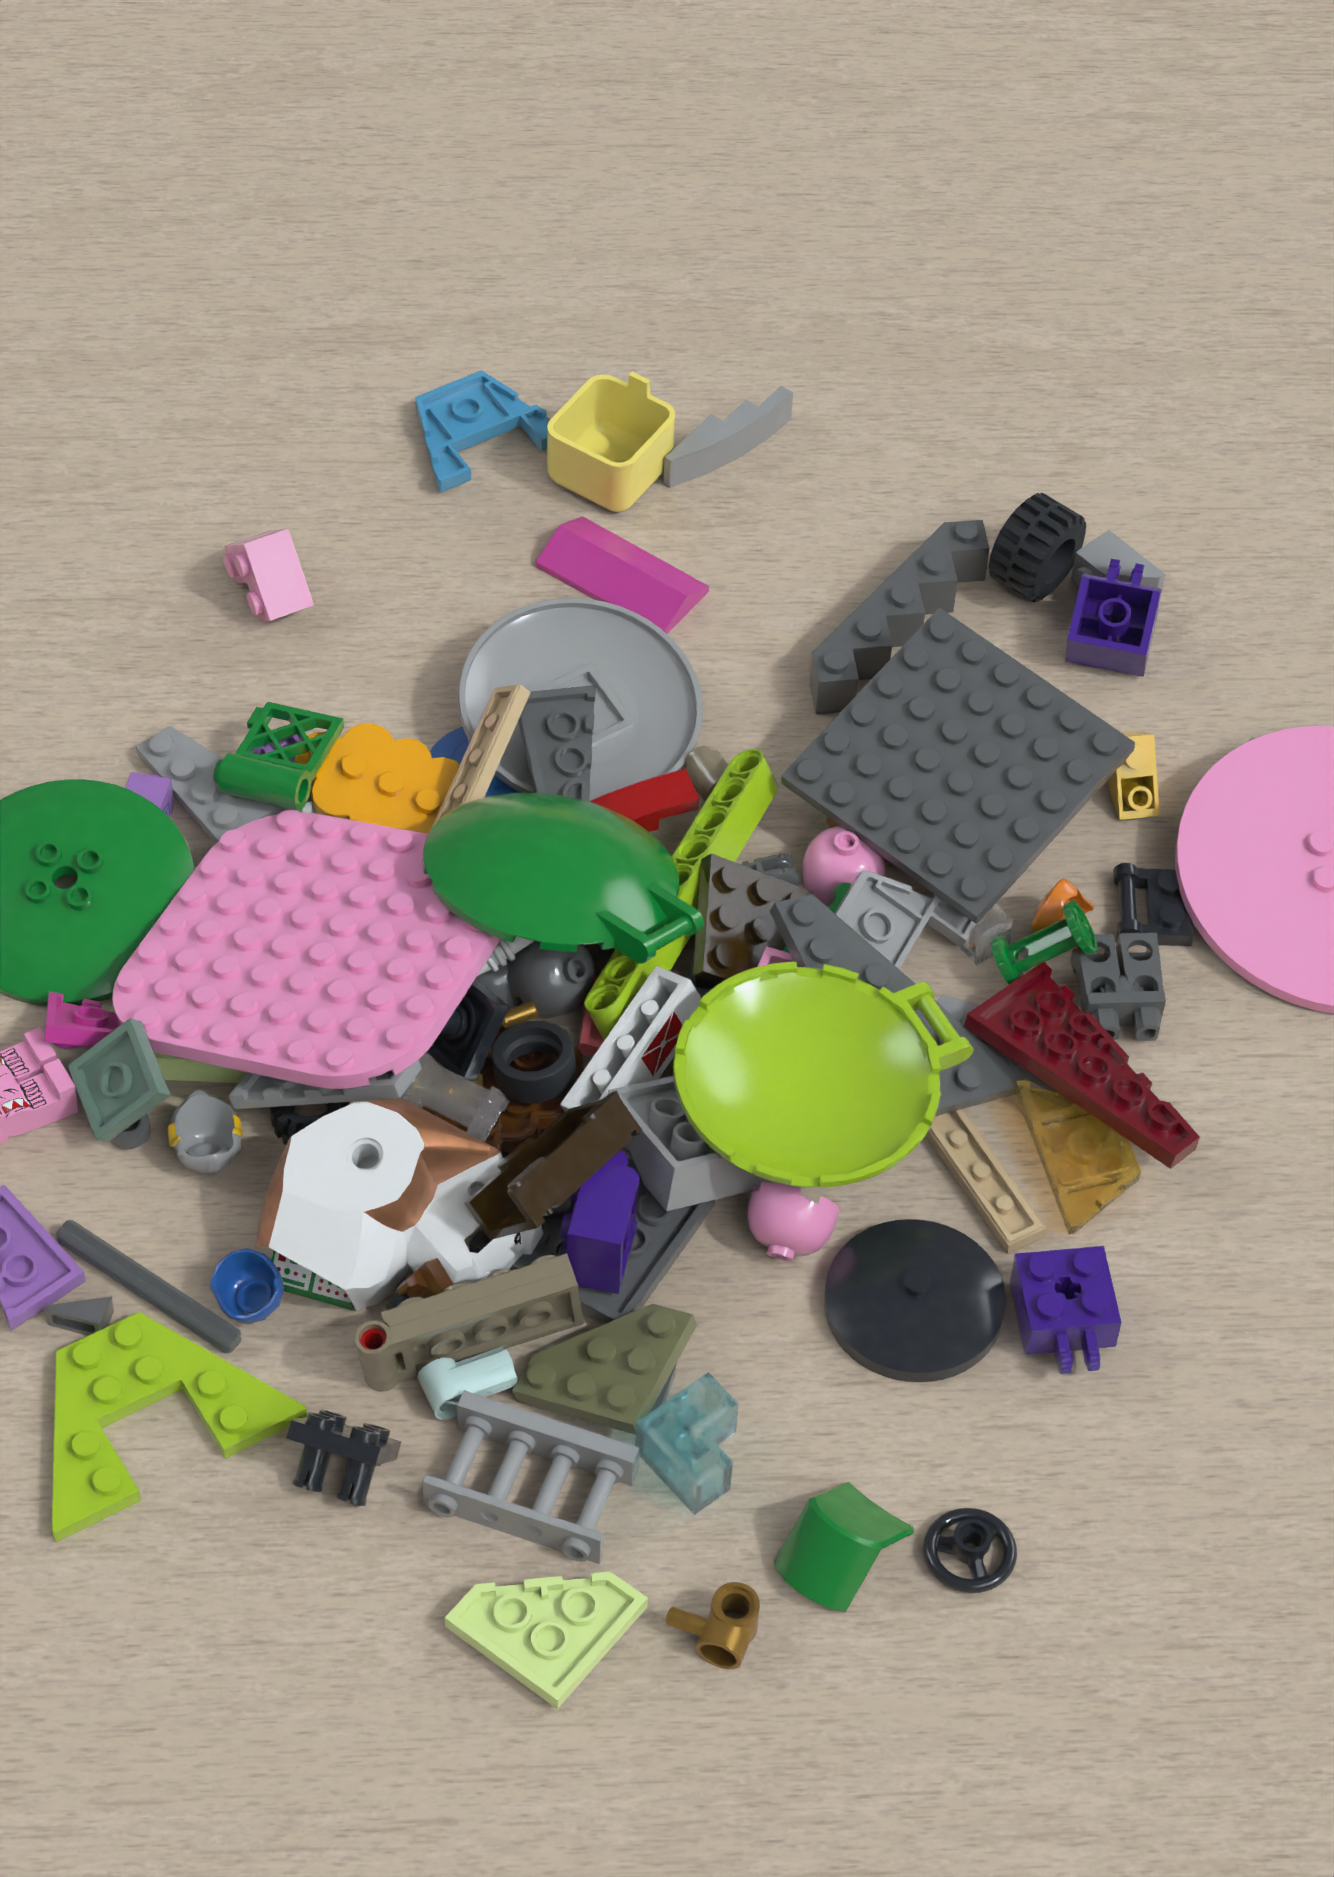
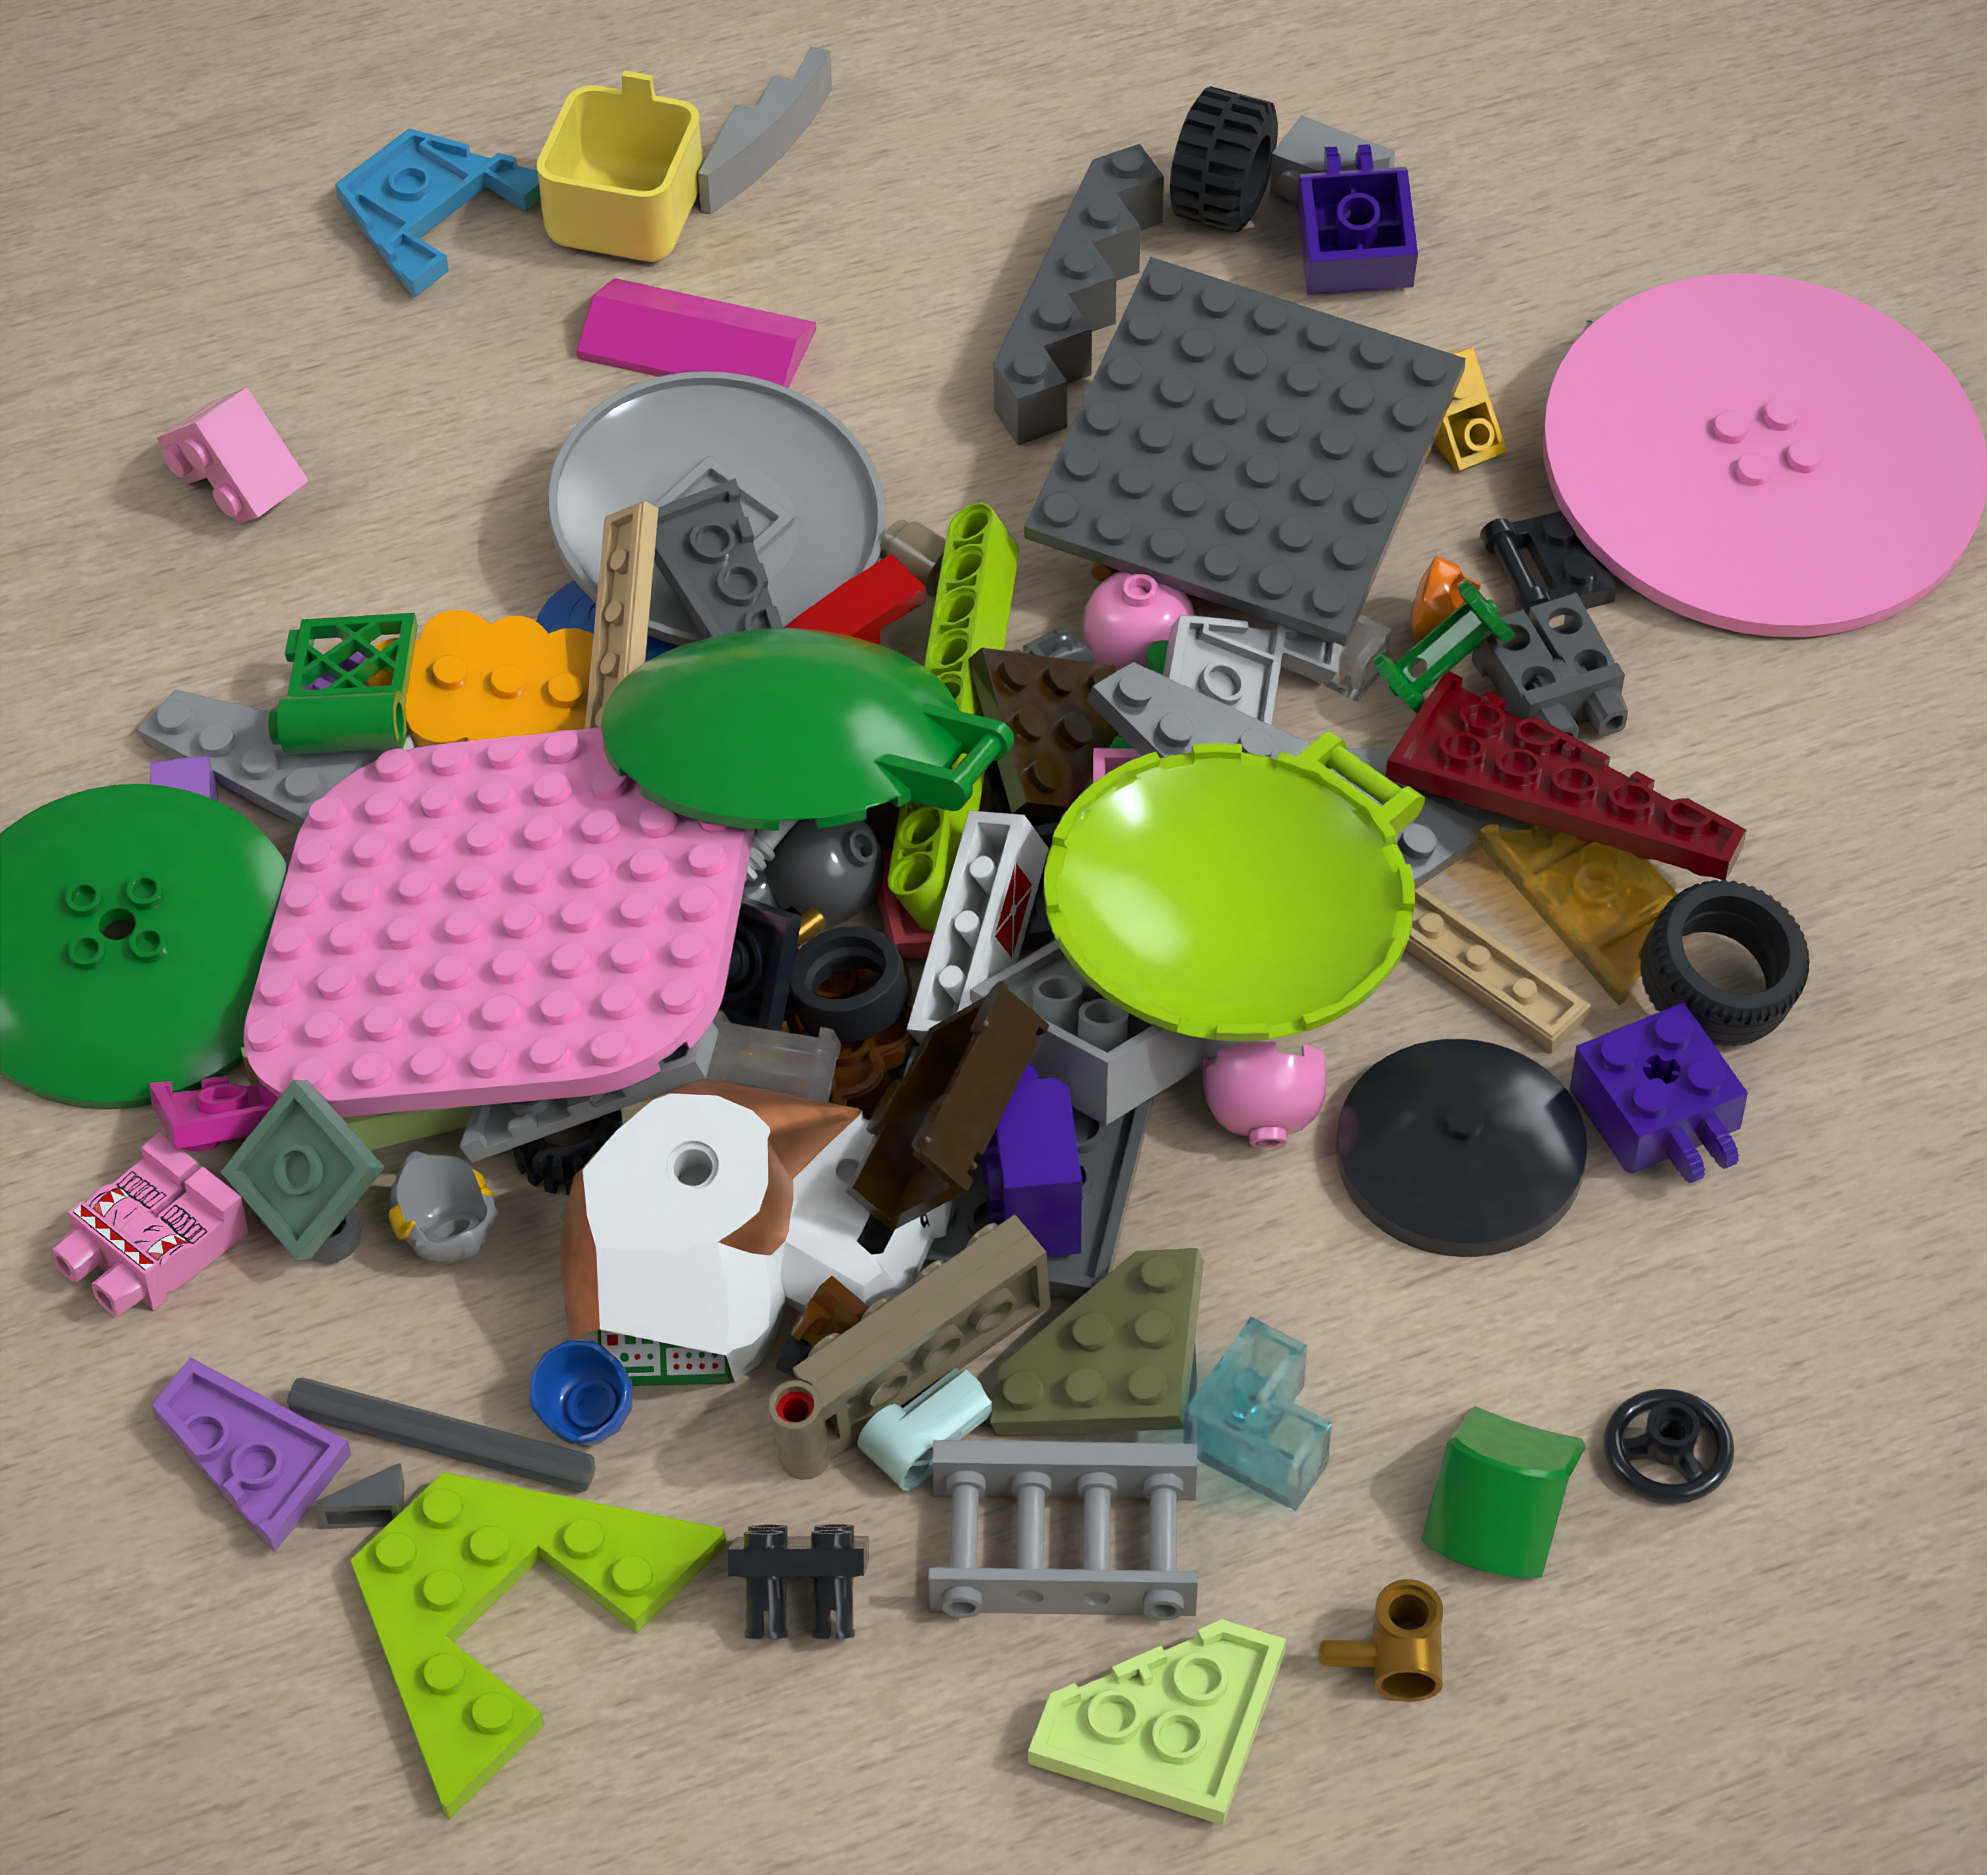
camera: 15 degrees left, 0 degrees up
none -> black tyre [1640,880,1810,1047]

